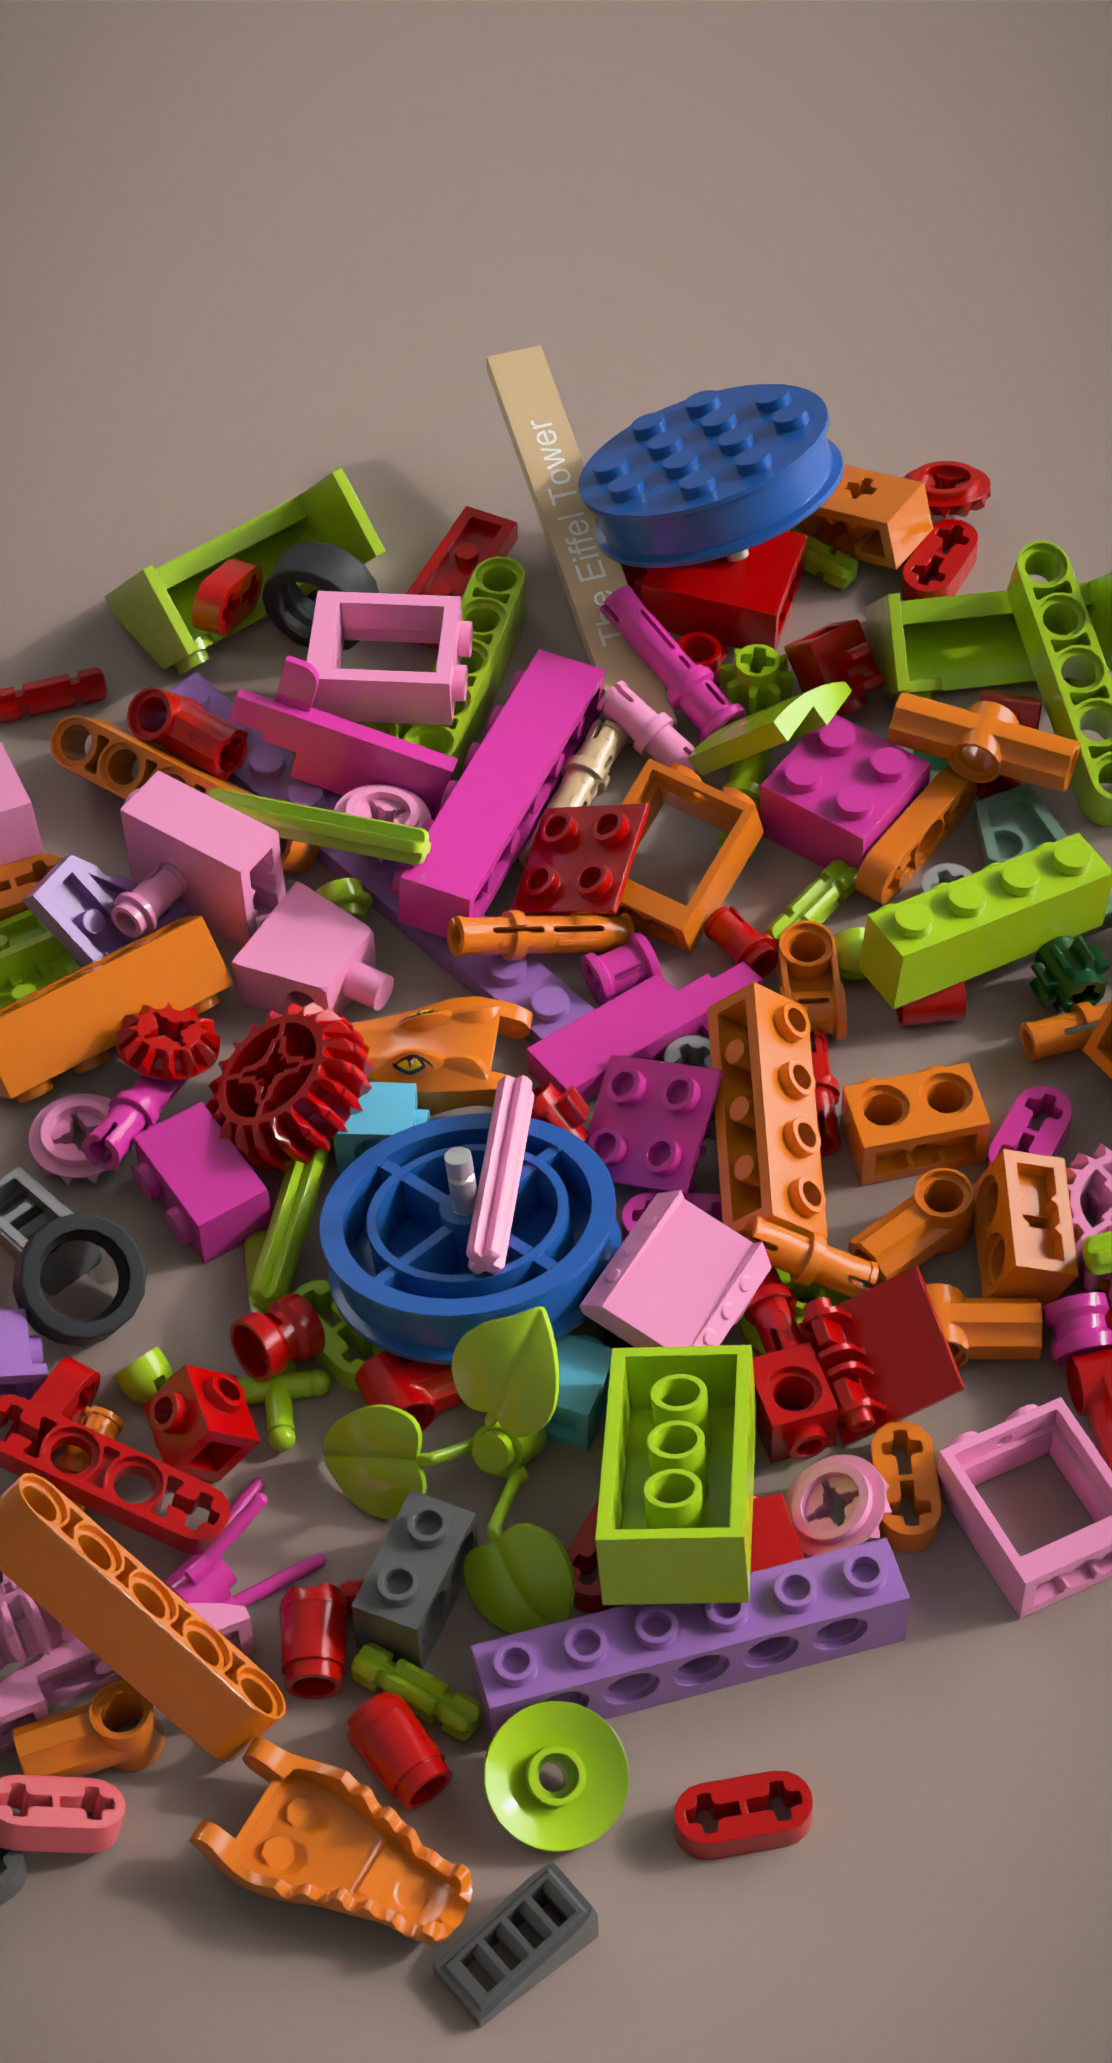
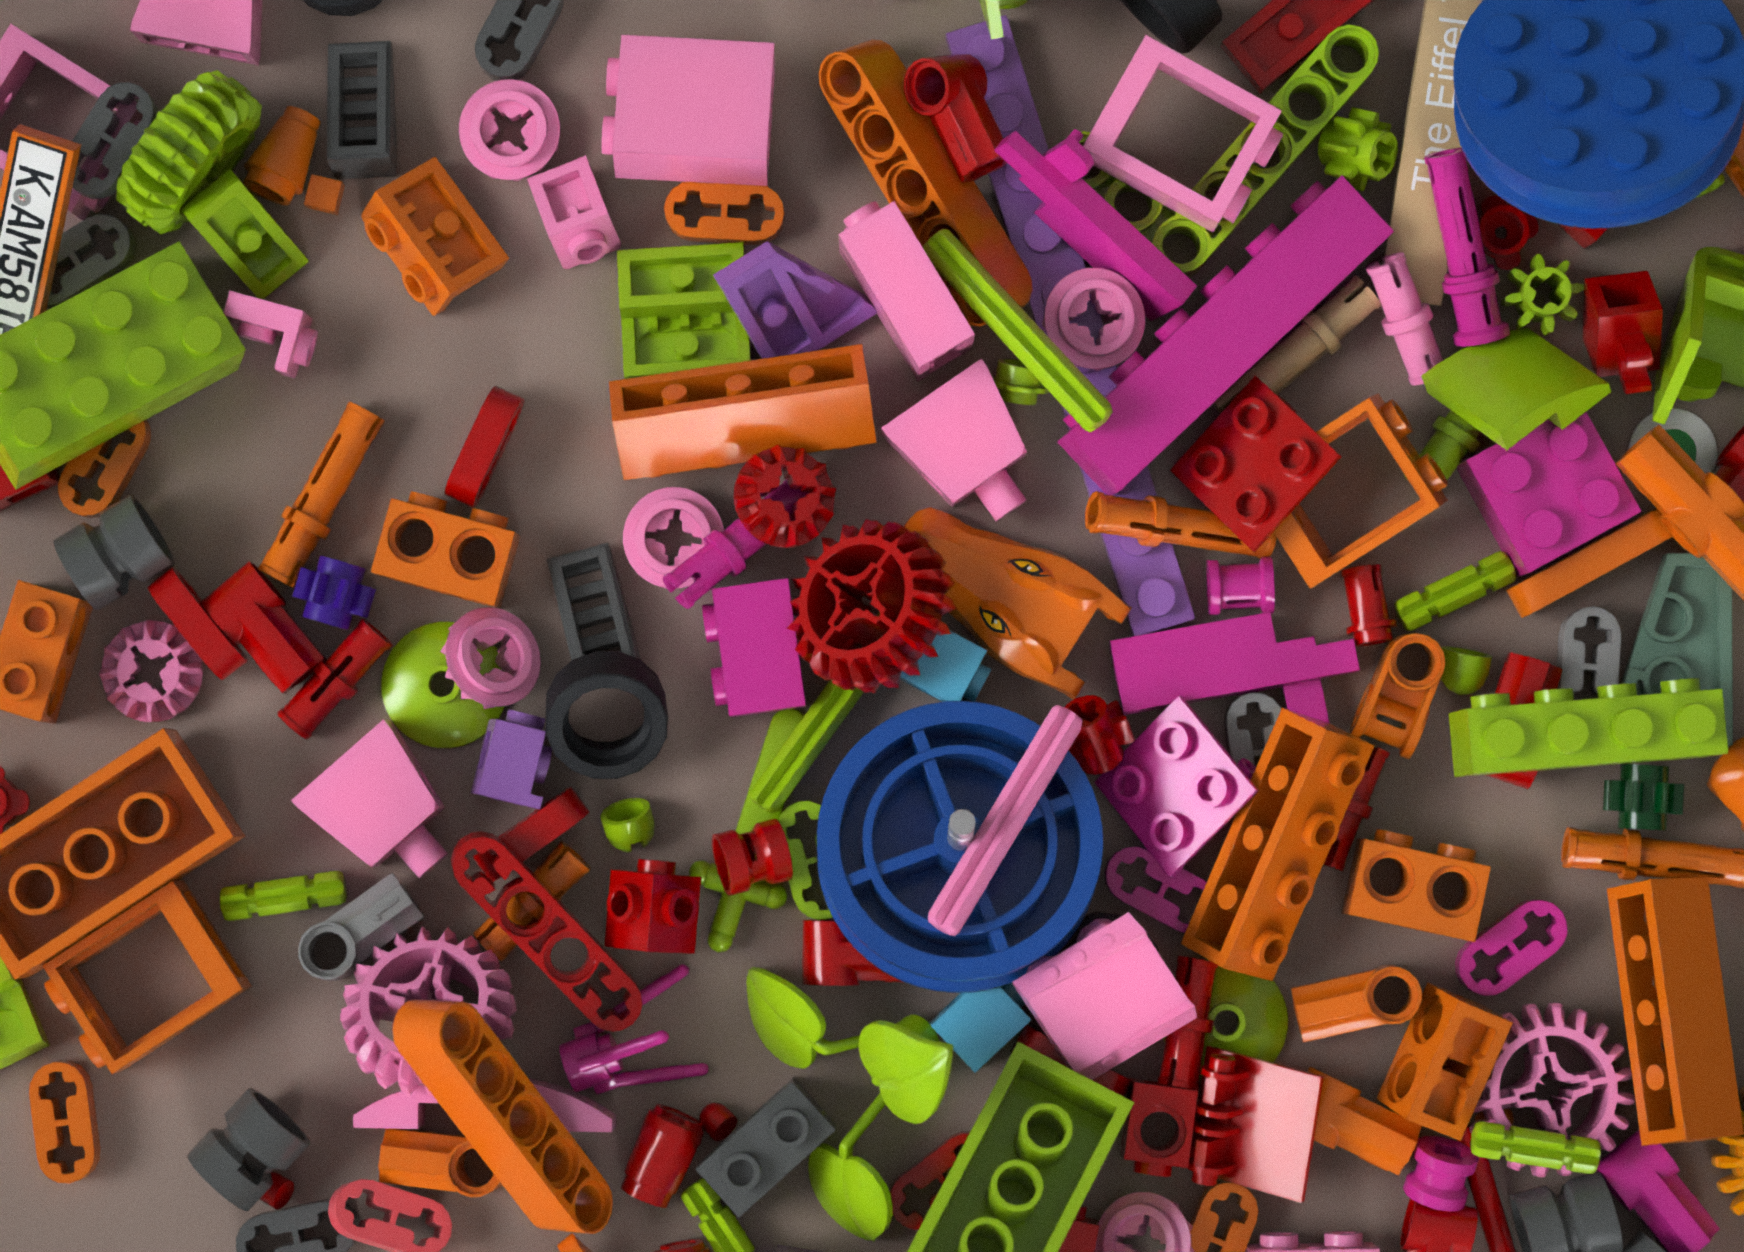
camera: 25 degrees right, 35 degrees up
bright pink pin [111,863,188,938] -> none
orange pin [741,1215,879,1298] -> none
none -> lime gear [1318,107,1398,191]

